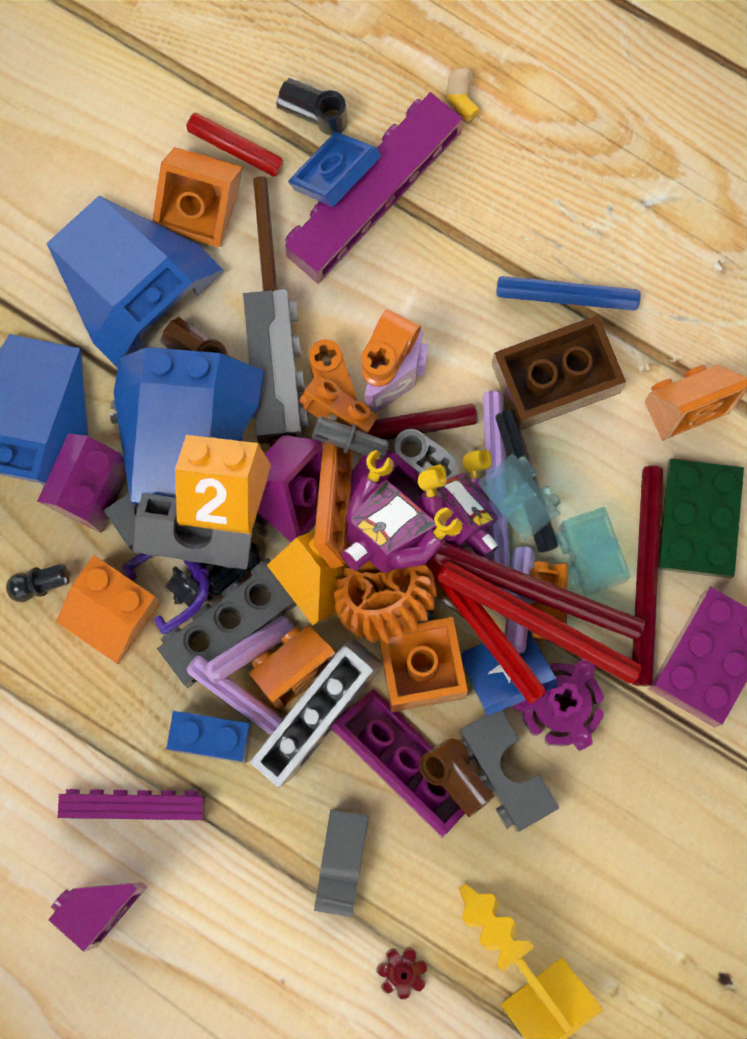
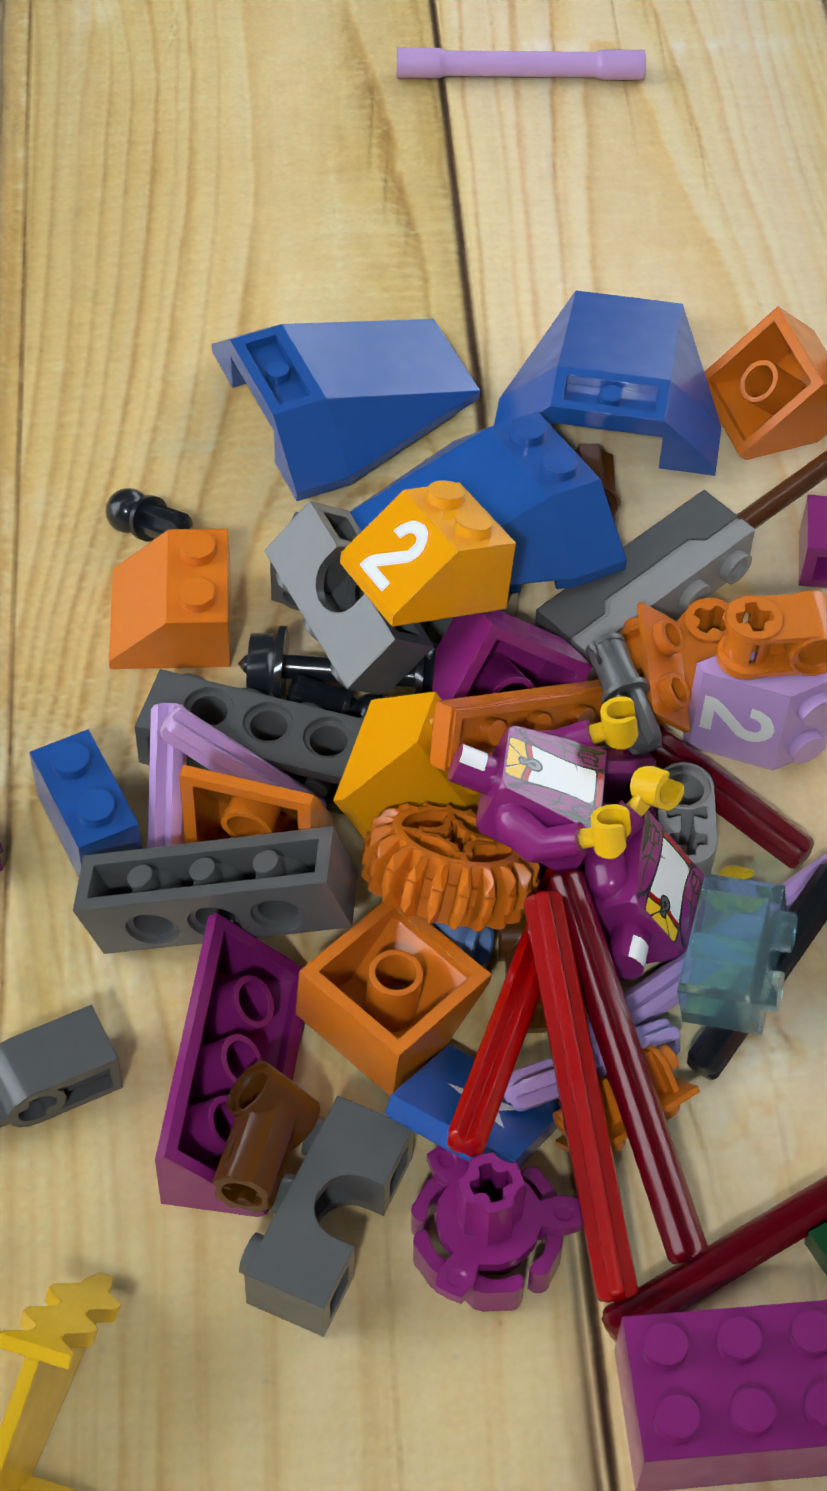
camera: 50 degrees right, 25 degrees down
magenta slope [37,434,127,533] -> none
dark purple piece [122,553,210,634] -> none
clear light blue brick [556,506,631,597] -> none

